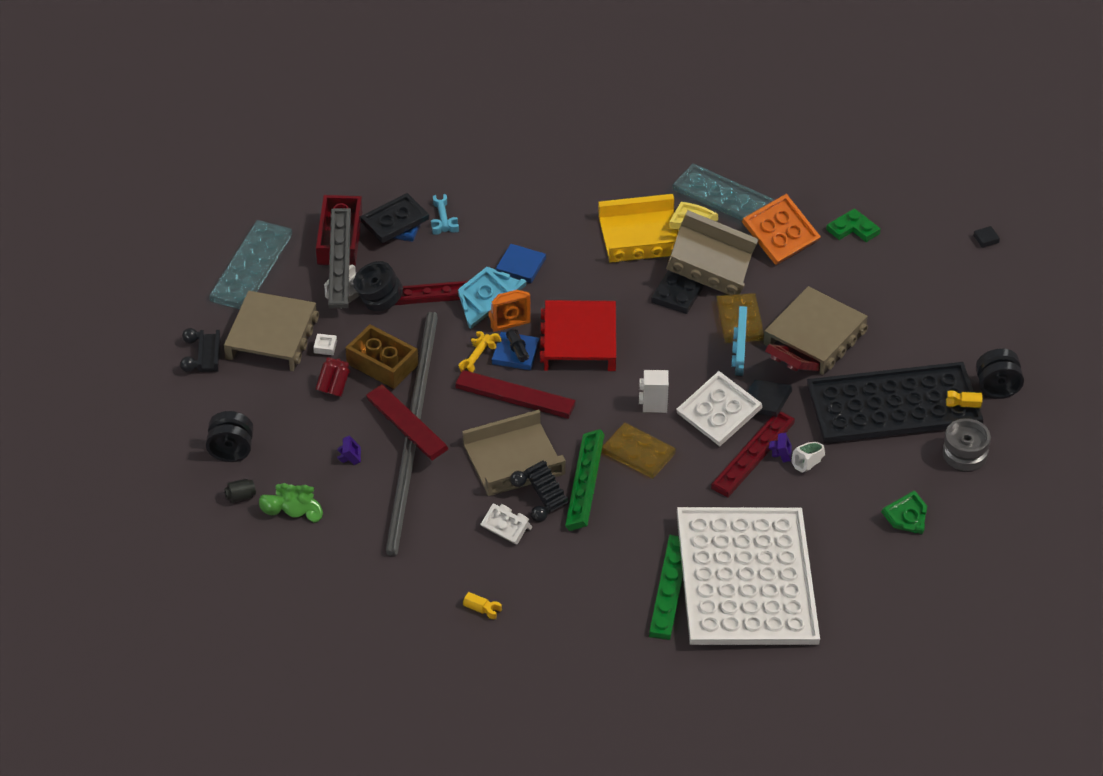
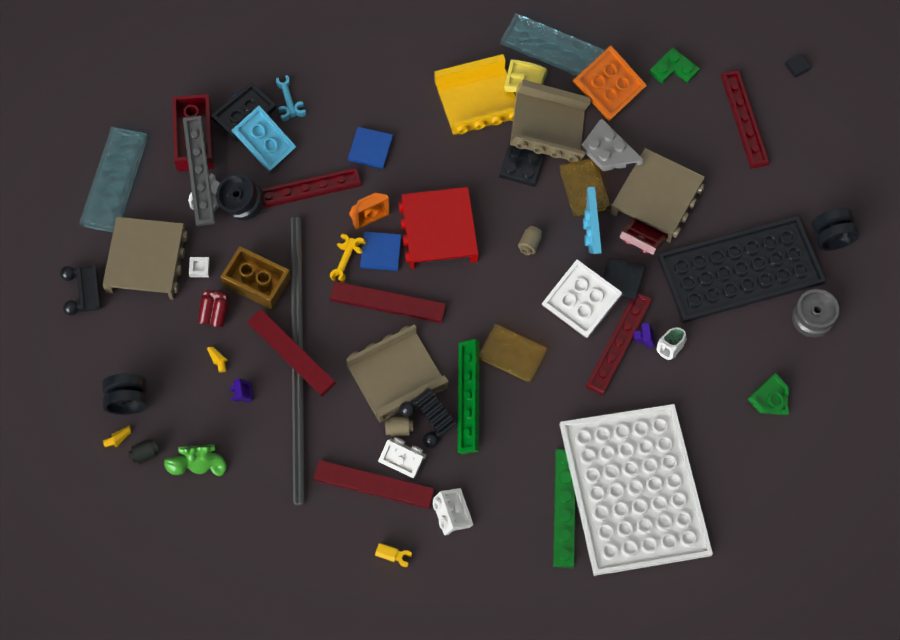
camera: 10 degrees left, 20 degrees up
medium azure wing [458,267,527,329] -> none
black axle [506,329,529,362] -> none
white brick [639,370,669,413] -> none
yellow bar [946,391,982,408] -> none
none -> yellow bar [103,425,131,447]
none -> yellow bar [207,347,228,372]
none -> medium azure plate [231,106,296,172]
none -> dark red tile [313,460,434,509]
none -> dark tan brick [385,416,413,437]
none -> white bracket [432,488,473,535]
none -> dark tan brick [518,226,542,255]
none -> light grey wing [582,119,643,171]
none -> dark red tile [721,70,770,169]

